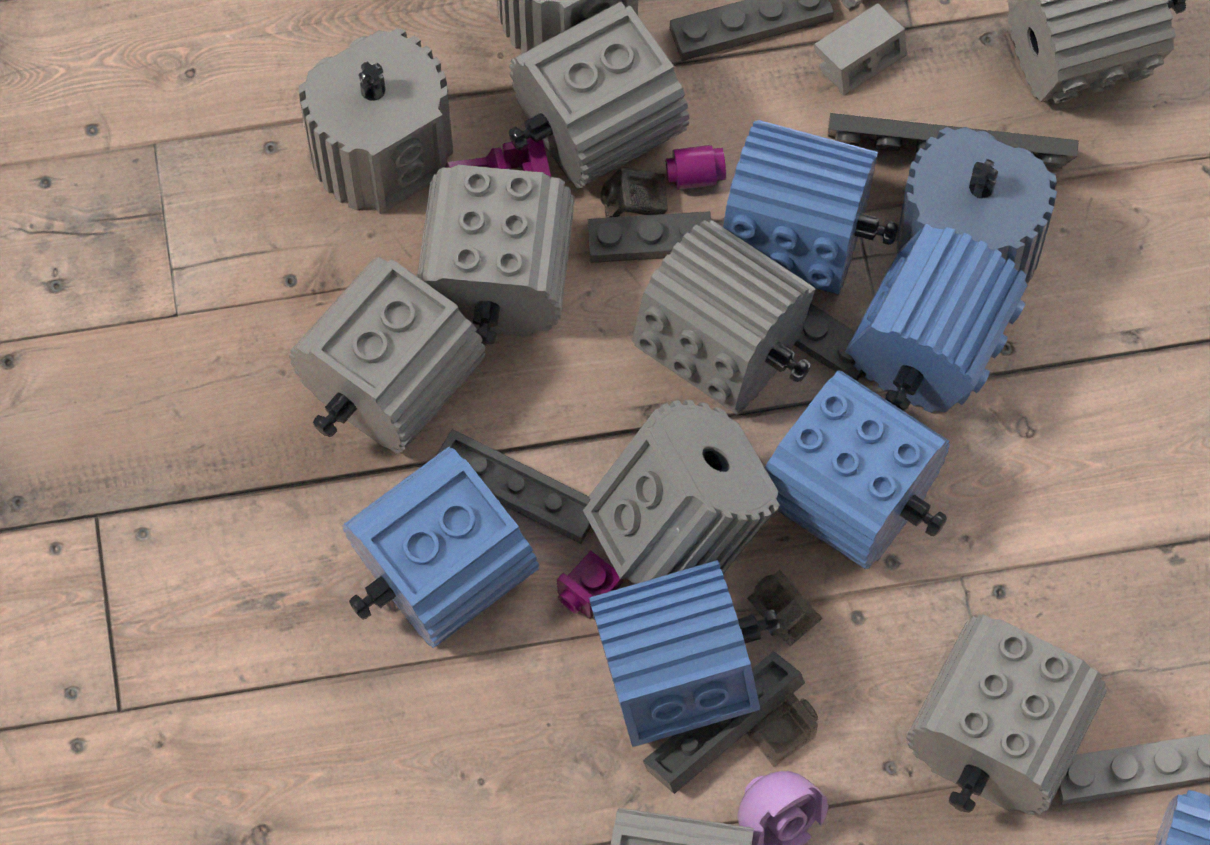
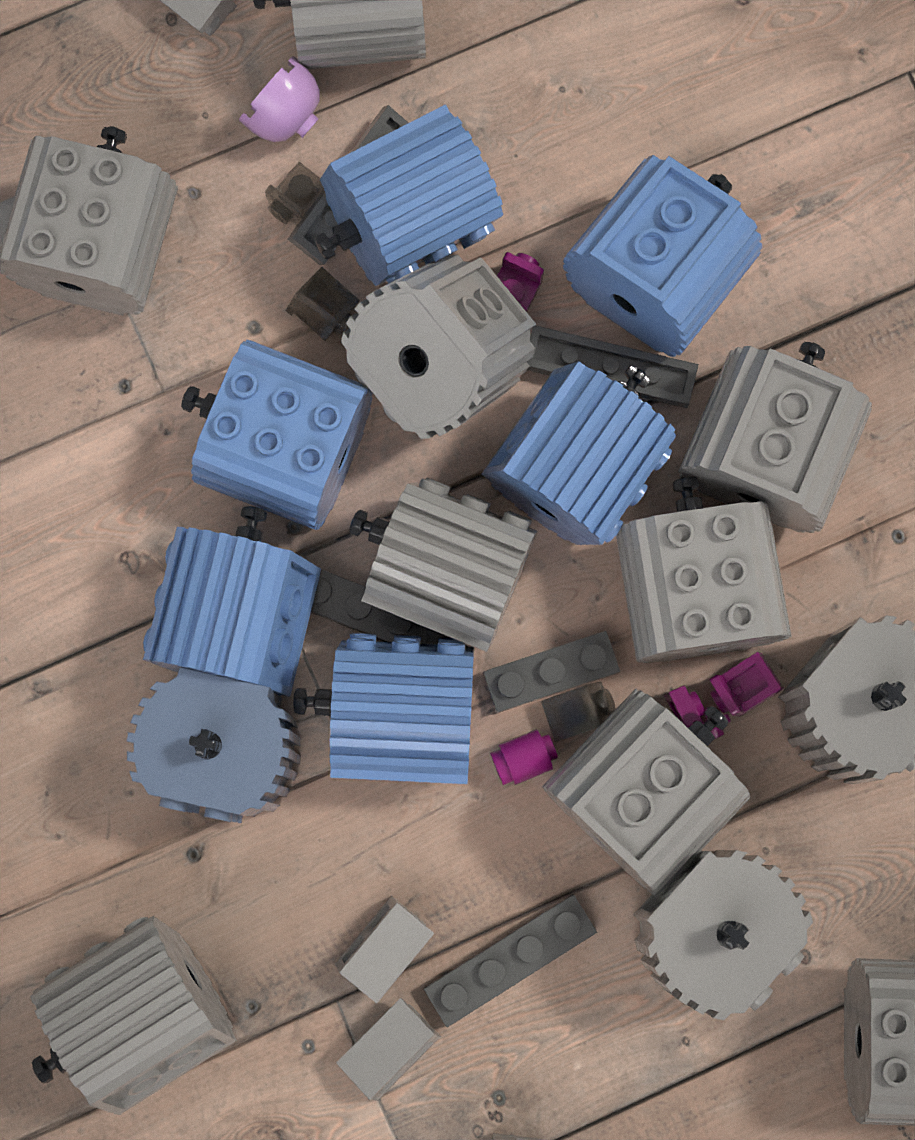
camera: 165 degrees right, 15 degrees up
dark grey plate [827,113,1079,169] -> none
none -> medium blue piece [481,361,676,545]

